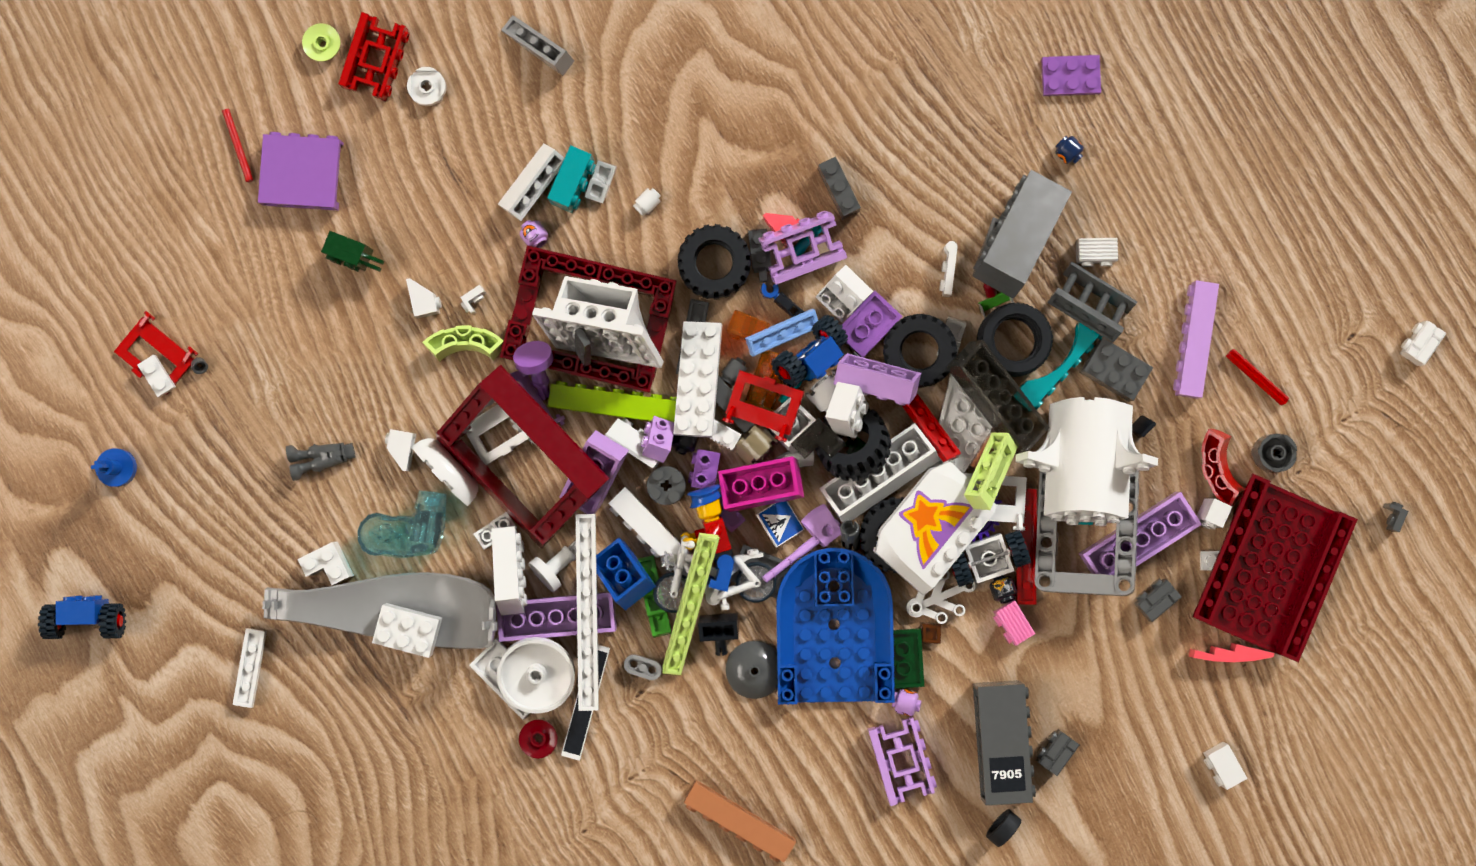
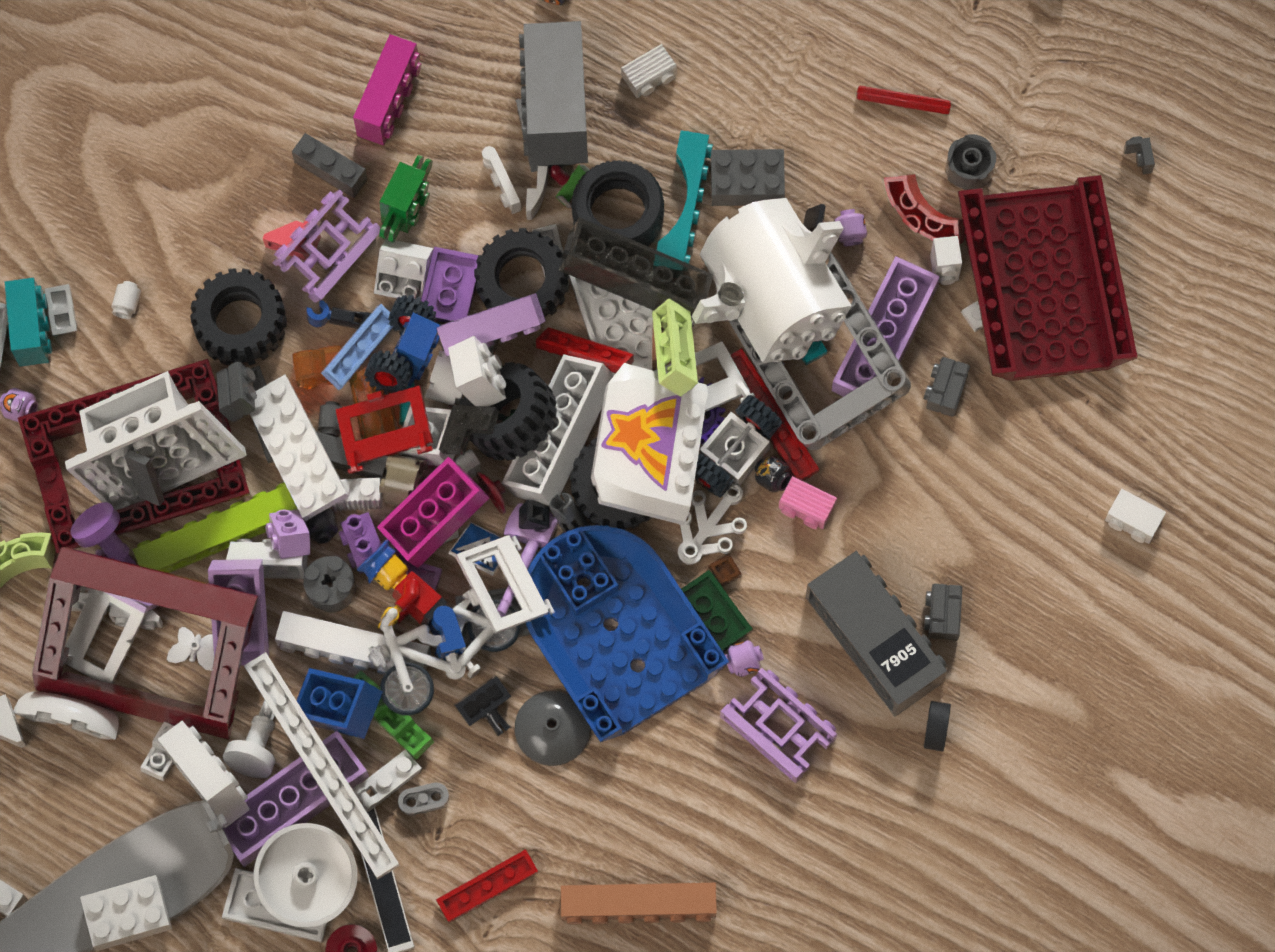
camera: 35 degrees left, 15 degrees down
clear light blue piece [357,490,447,558] -> none
yellowish green tile [662,533,719,675] -> none
dark grey hinge [748,229,771,283] -> none
teal piece [794,225,822,257] -> none
dark grey fence [1047,262,1137,343] -> none
lavender brick [1173,280,1219,399] -> none
coral slope [1189,643,1274,662] -> none
none -> white piece [167,627,214,671]
none -> dark grey brick [216,361,257,422]
none -> white plate [352,750,422,812]
none -> dark pink brick [353,34,422,146]
none -> green brick [379,155,433,243]
none -> red plate [436,849,539,923]
none -> white piece [456,535,555,634]
none -> dark red dish [476,471,506,515]
none -> black slope [518,500,550,529]
none -> white slope [526,166,548,220]
none -> clear smoke tile [718,282,744,306]
none -> lavender head [834,209,867,246]

